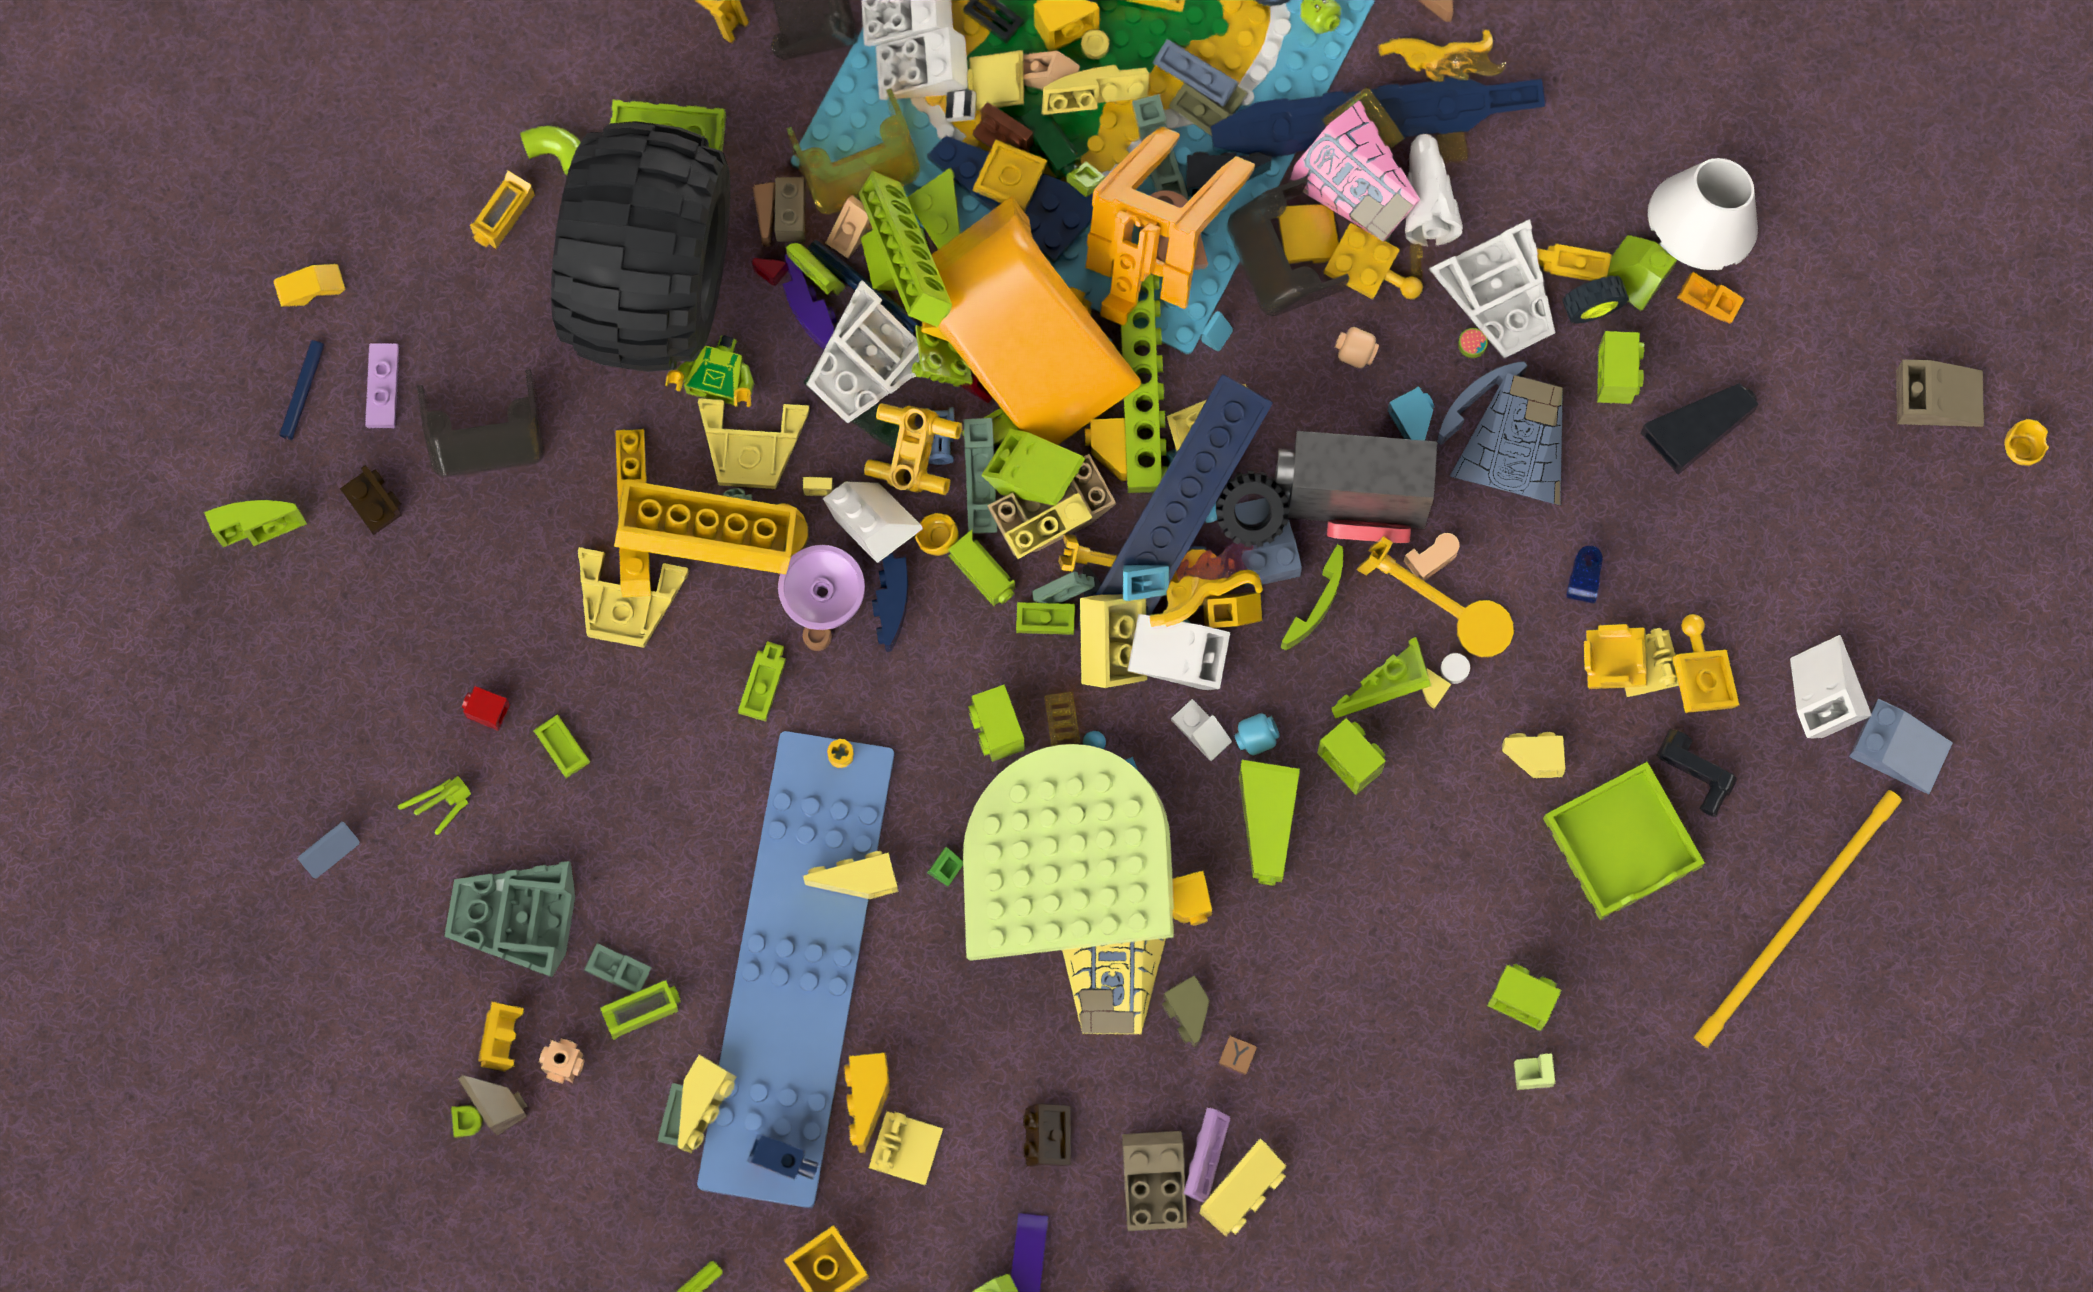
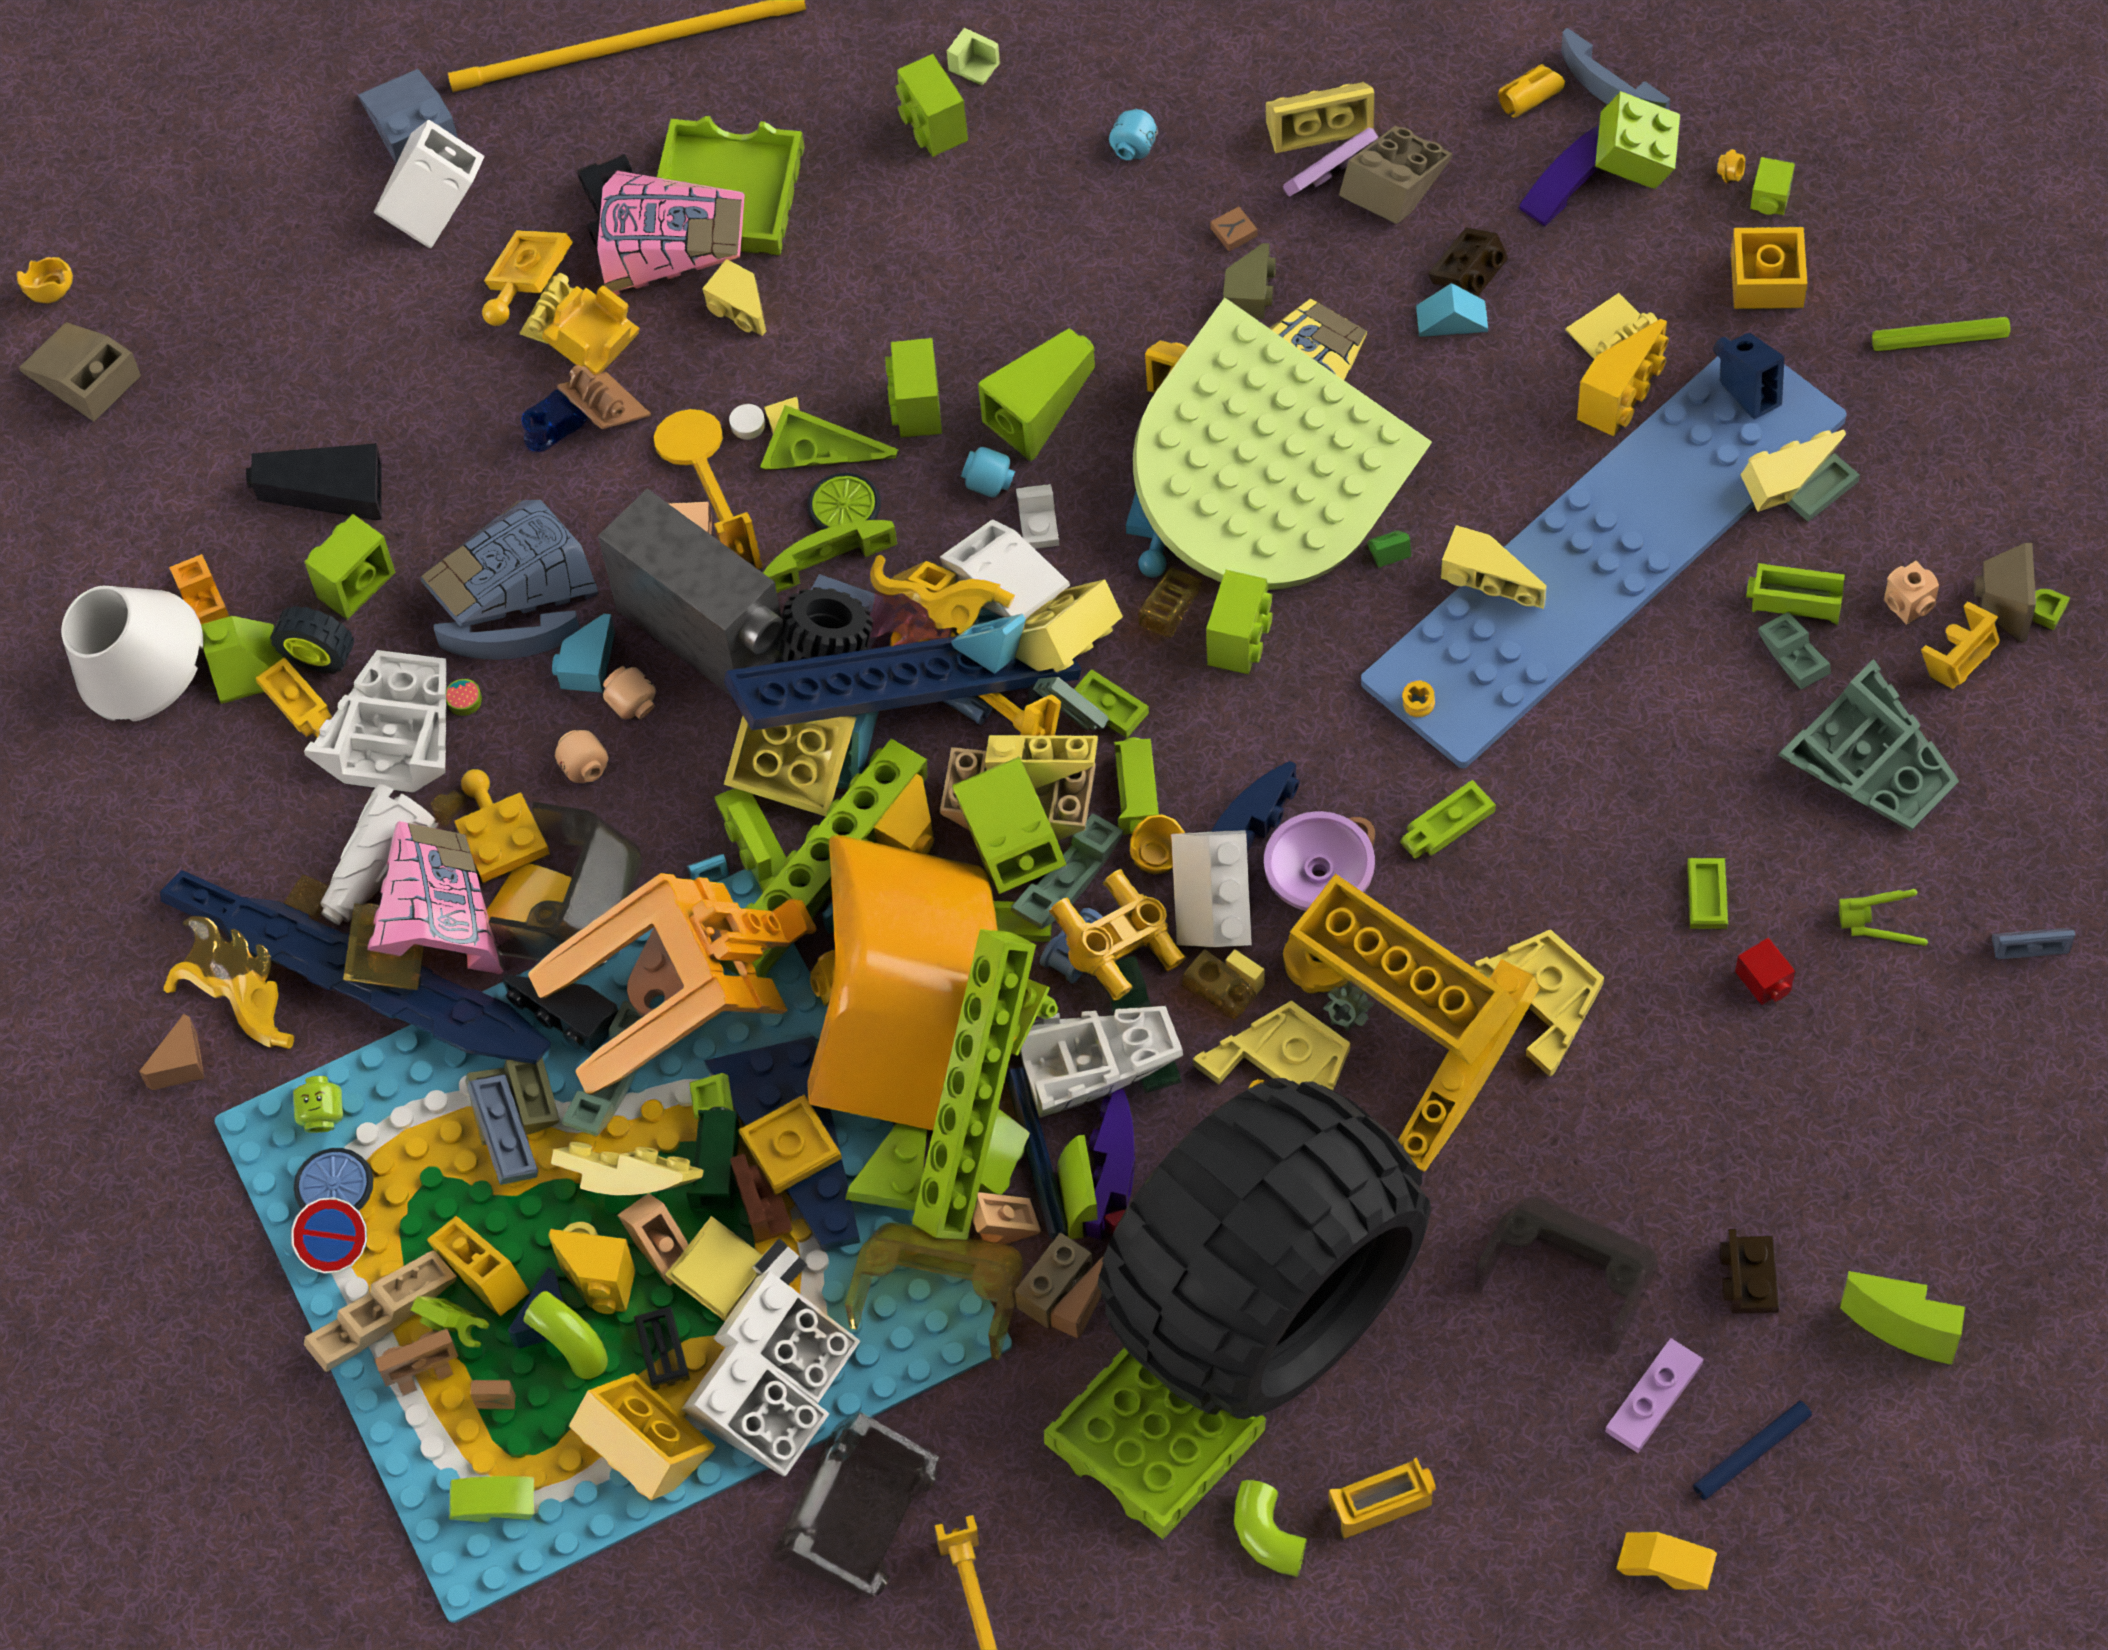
camera: 140 degrees left, 15 degrees down
none -> medium nougat hinge [557,365,651,429]
none -> wedge [597,171,745,295]
none -> light nougat head [603,666,656,720]
none -> lime bracket [715,788,802,890]
none -> lime wheel [807,472,881,530]
none -> medium azure head [1109,109,1158,160]
none -> clear yellow leg [1181,949,1257,1020]
none -> medium azure slope [1416,283,1488,337]

